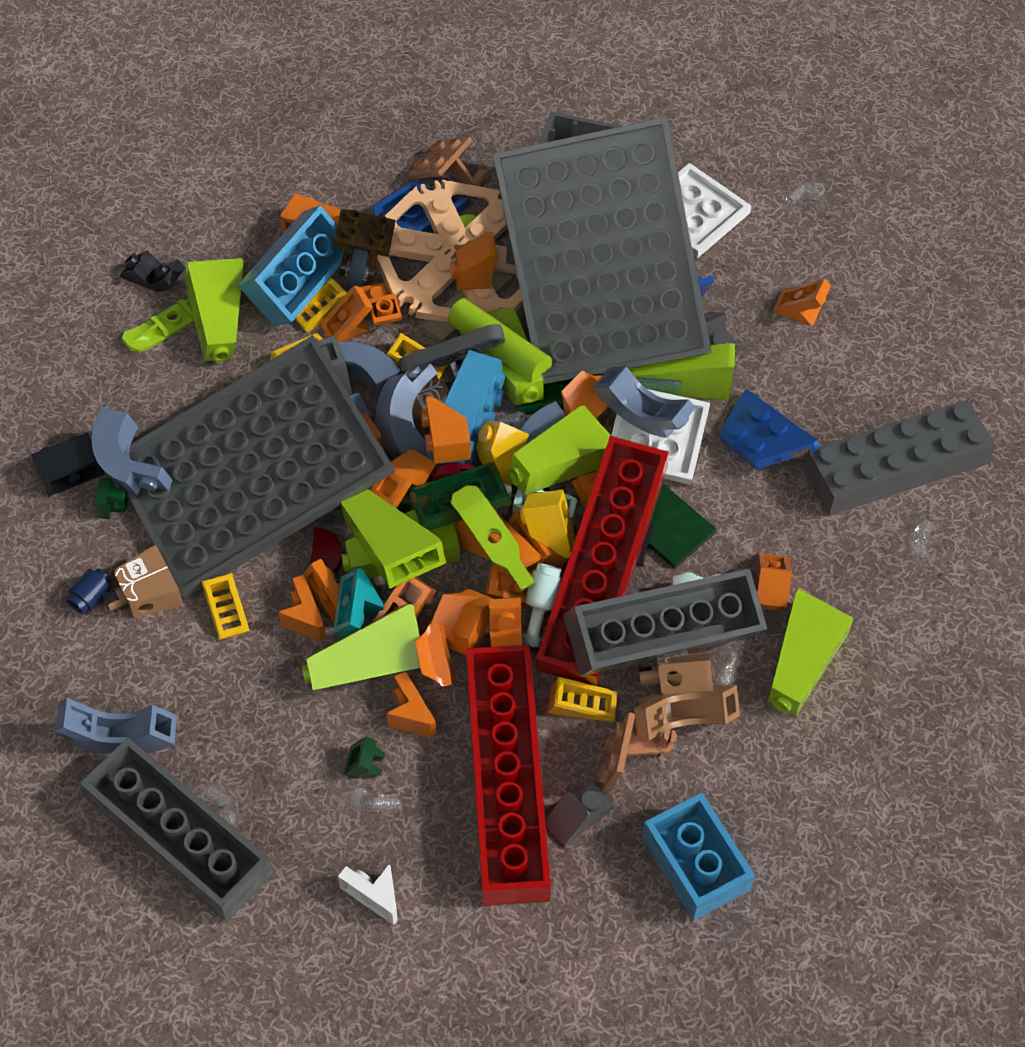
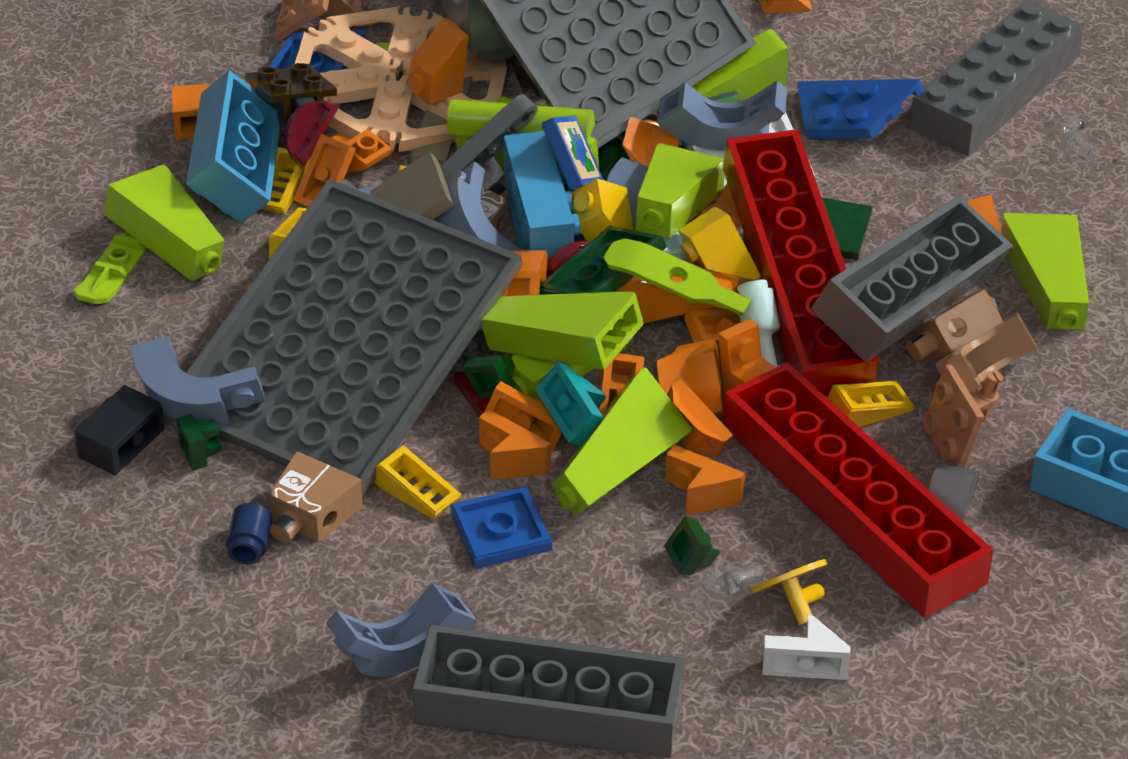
camera: 30 degrees left, 15 degrees down
black slope [119,250,186,292] -> none
orange slope [421,396,471,464] -> none
none -> dark red tile [284,101,339,168]
none -> dark tan tile [370,151,455,220]
none -> blue tile [450,486,552,569]
none -> dark green tile [462,353,516,398]
none -> tile [542,116,603,190]
none -> yellow shield [748,559,828,625]

